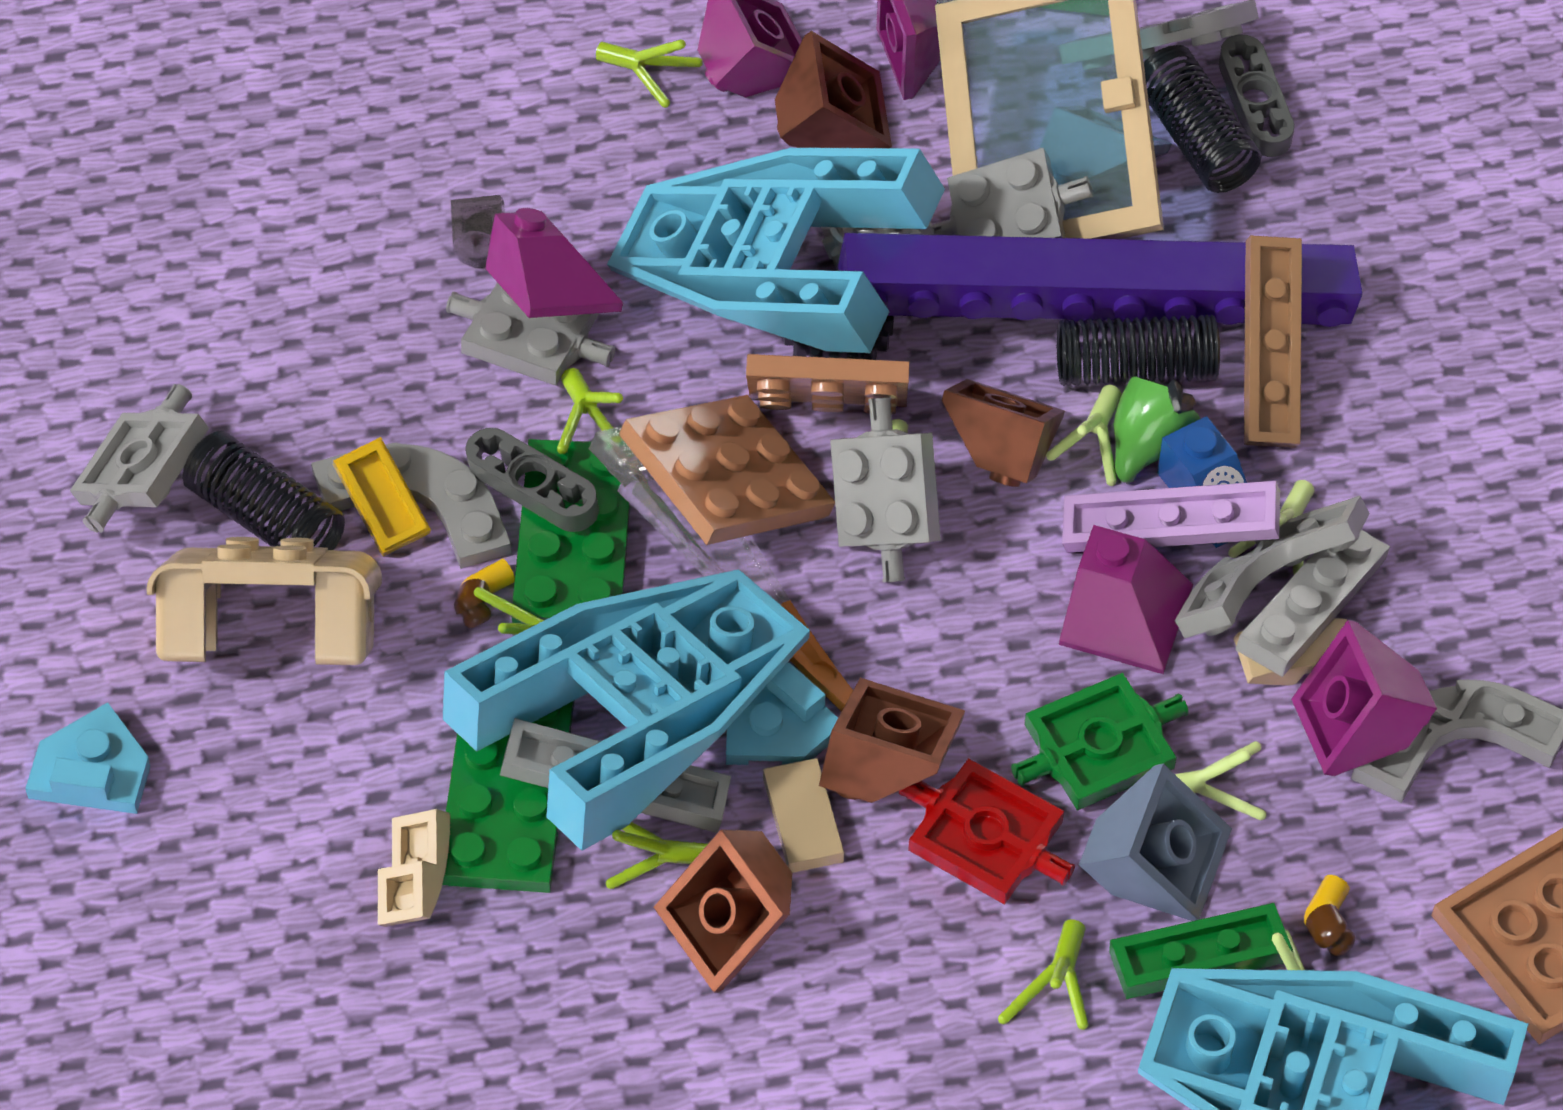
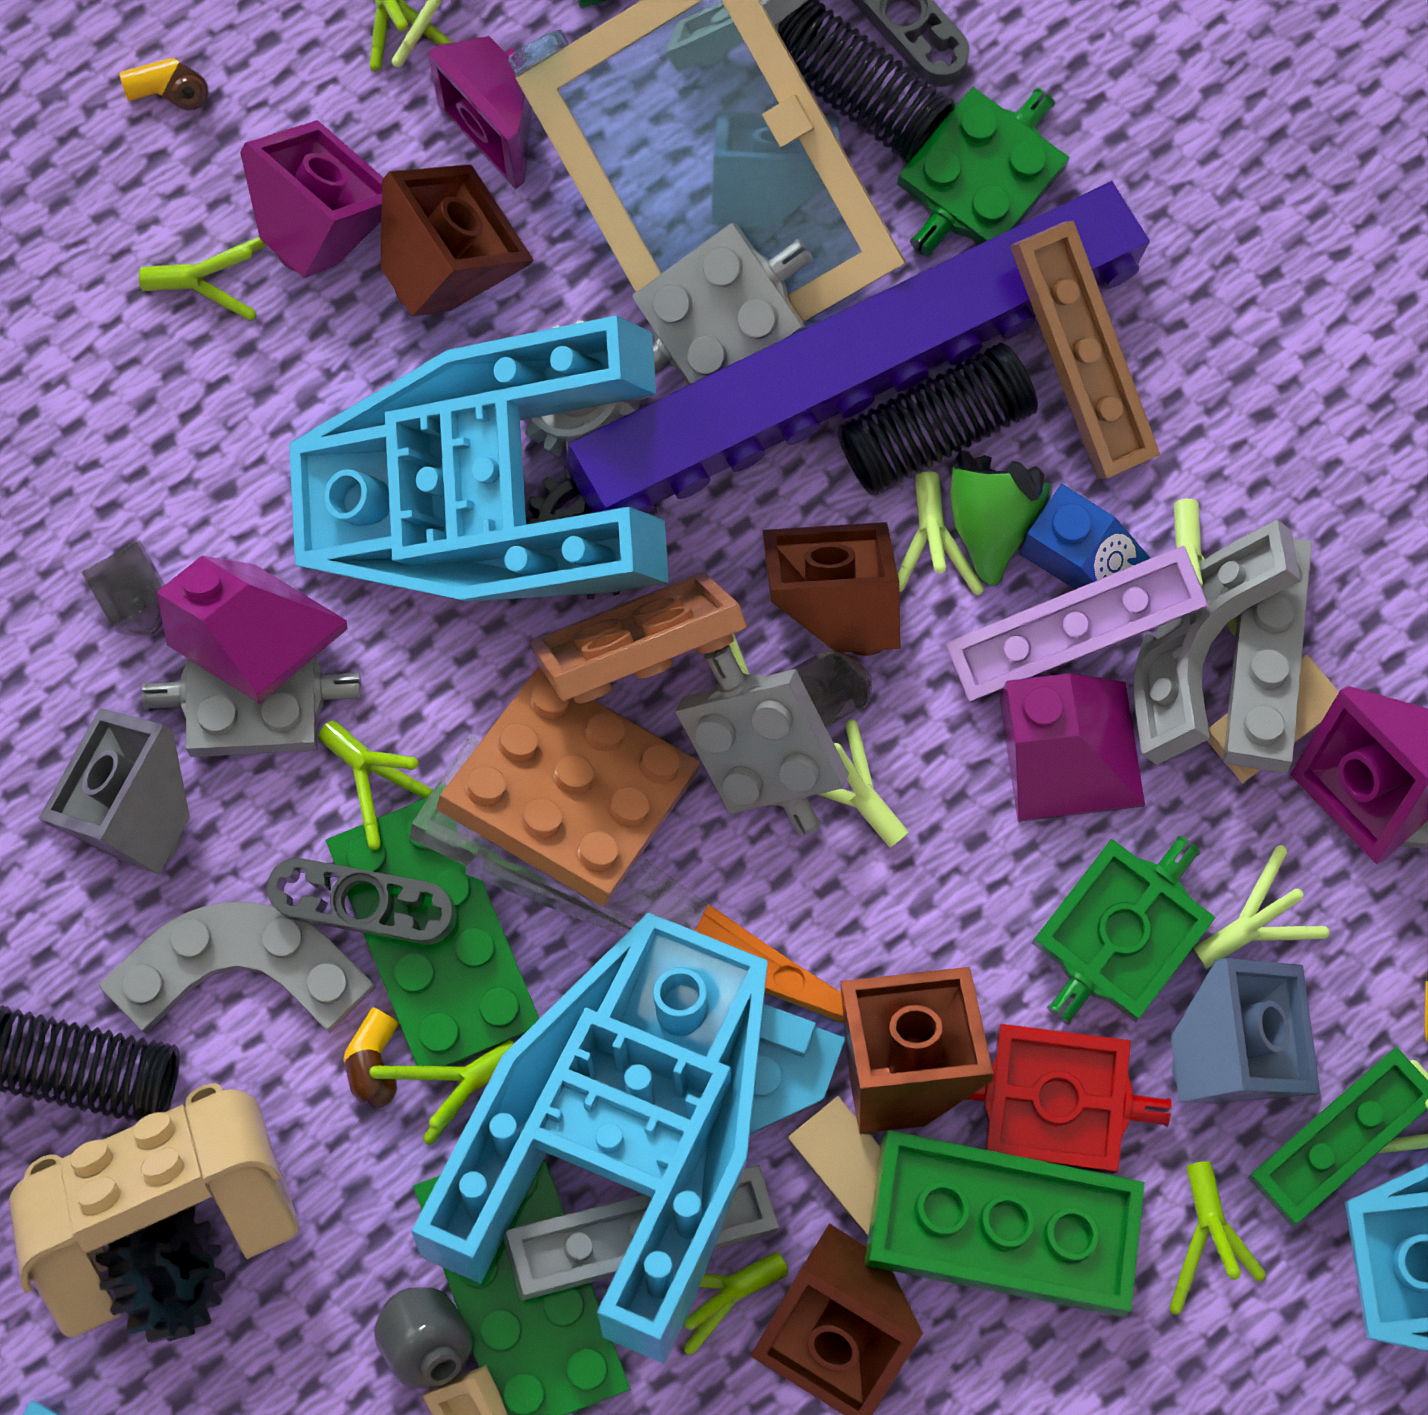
camera: 25 degrees left, 20 degrees up
yellow tile [333,437,431,557] -> none
none -> flat silver slope [38,708,190,874]
none -> black gear [96,1205,225,1343]
none -> dark grey head [374,1287,473,1389]
none -> clear smoke plate [790,650,872,727]
none -> yellowish green plant [816,719,909,848]
none -> green plate [864,1130,1145,1317]
none -> green plate [897,86,1070,257]

